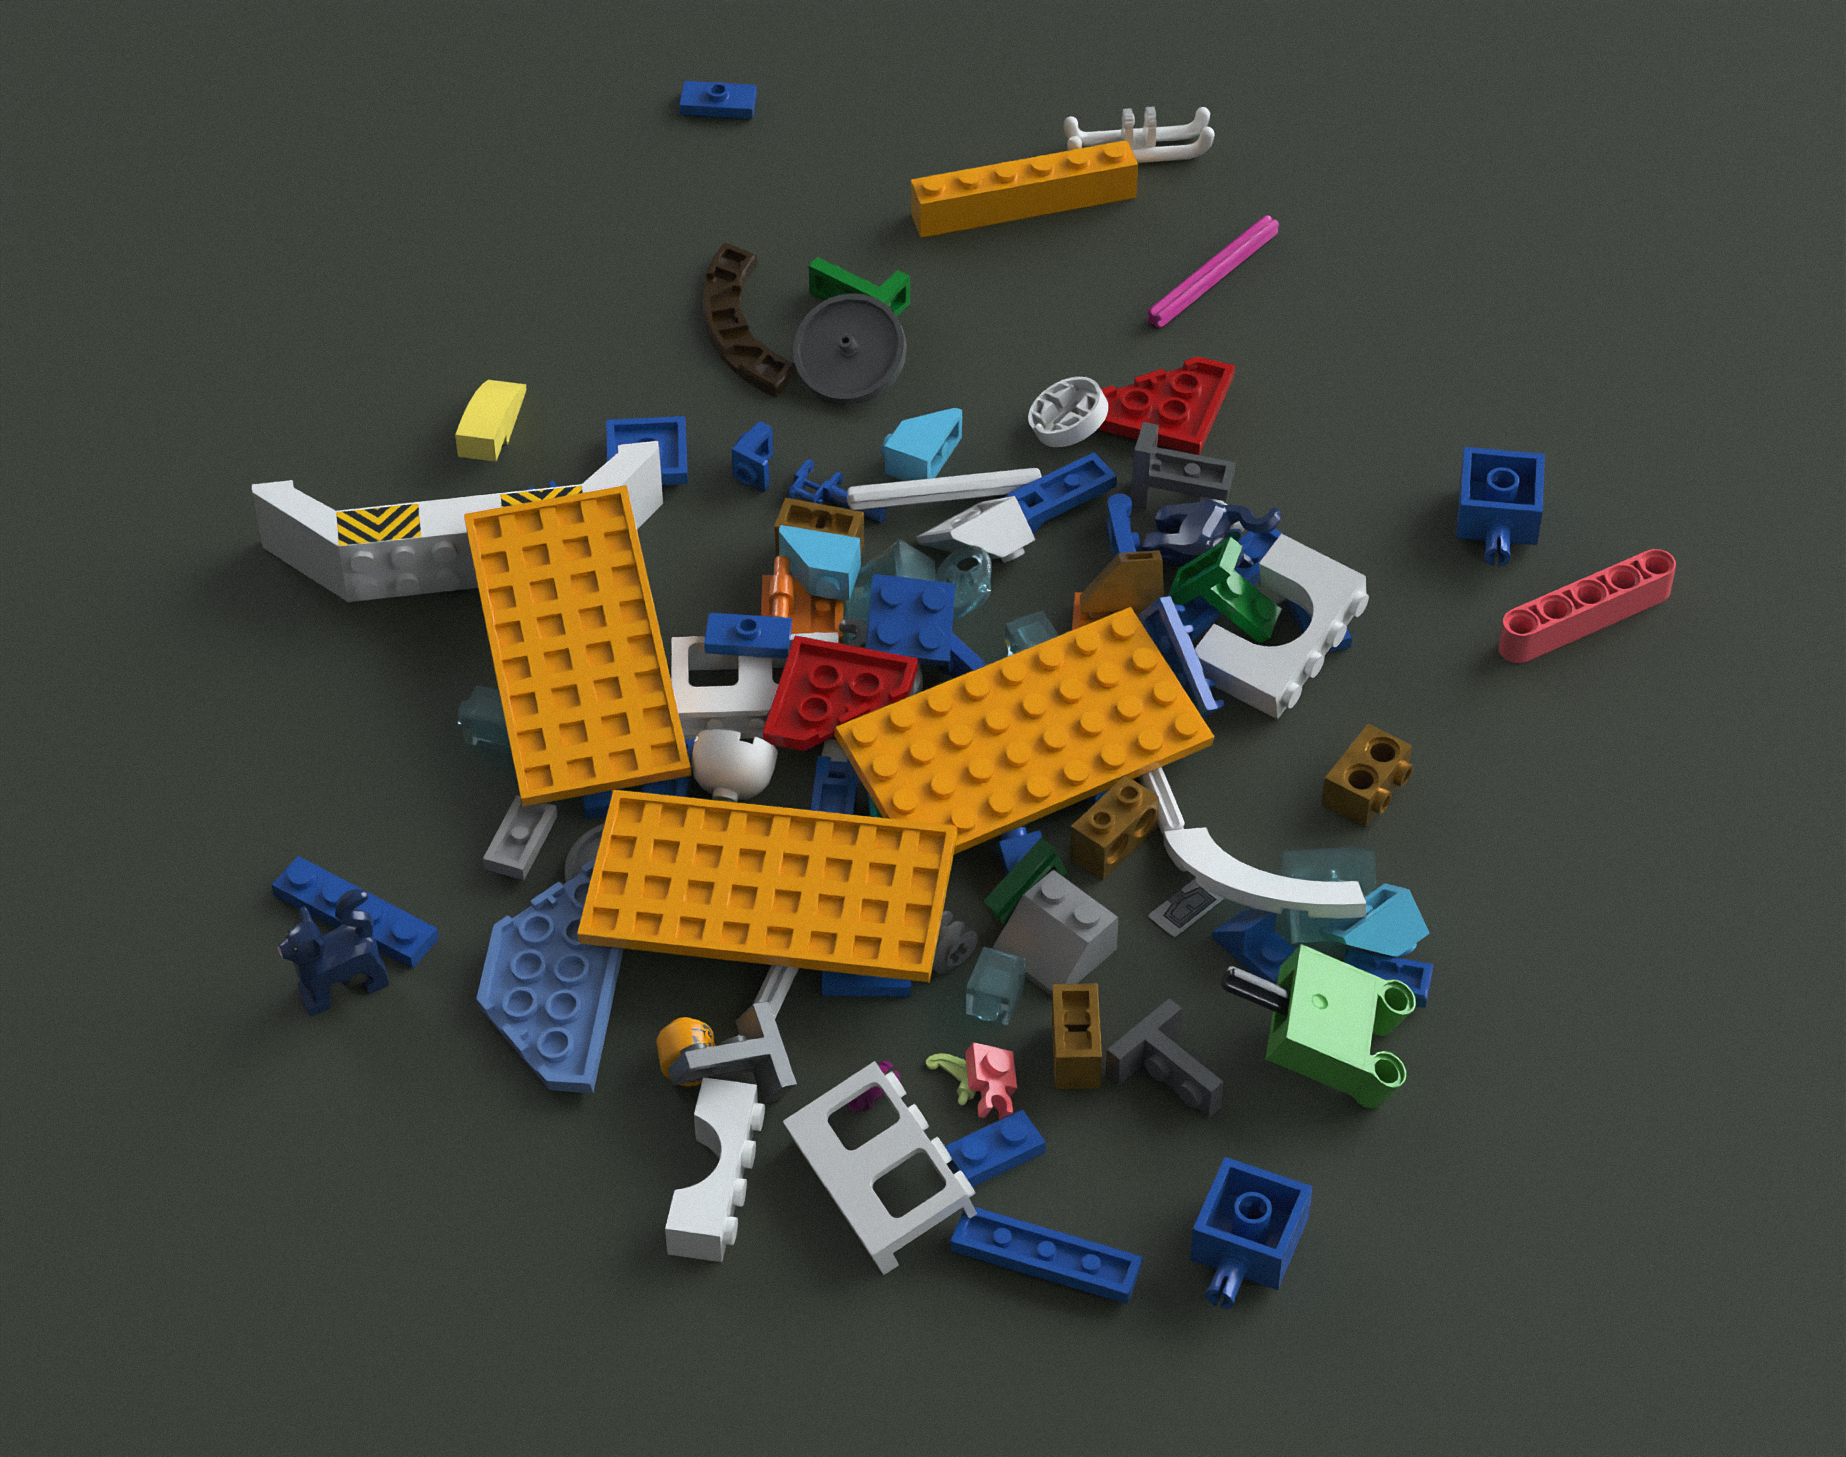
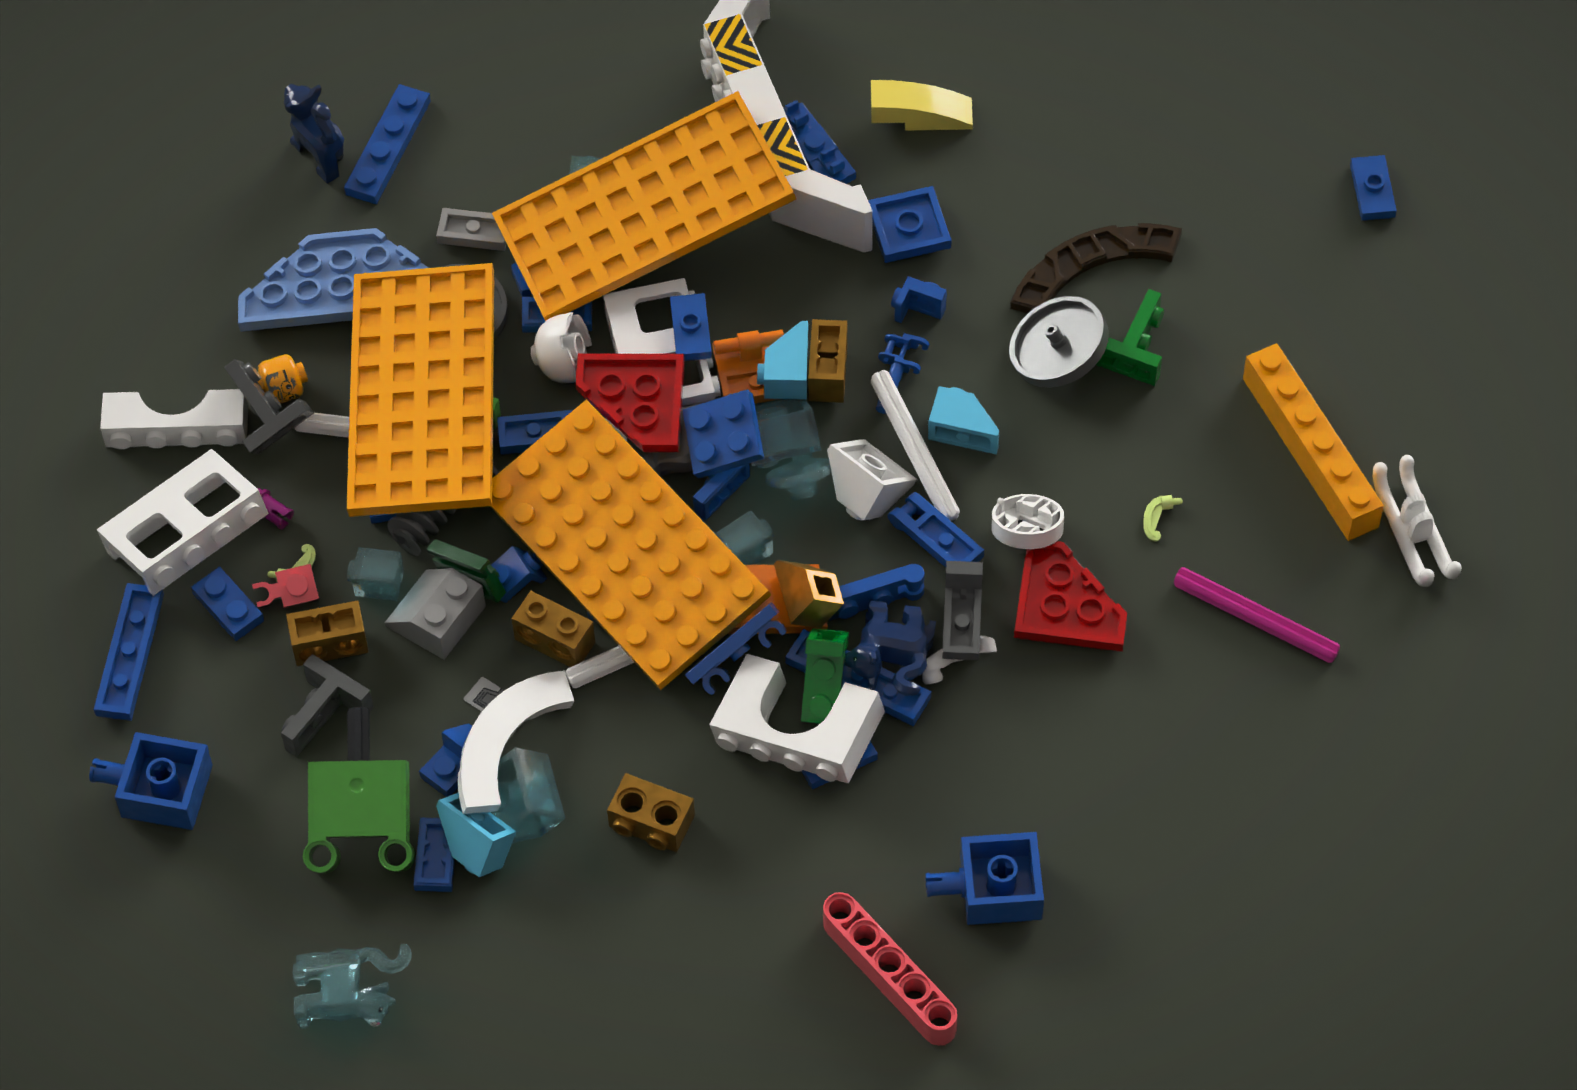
camera: 80 degrees right, 10 degrees up
none -> clear light blue animal [293,944,412,1029]
none -> yellowish green piece [1144,495,1183,542]

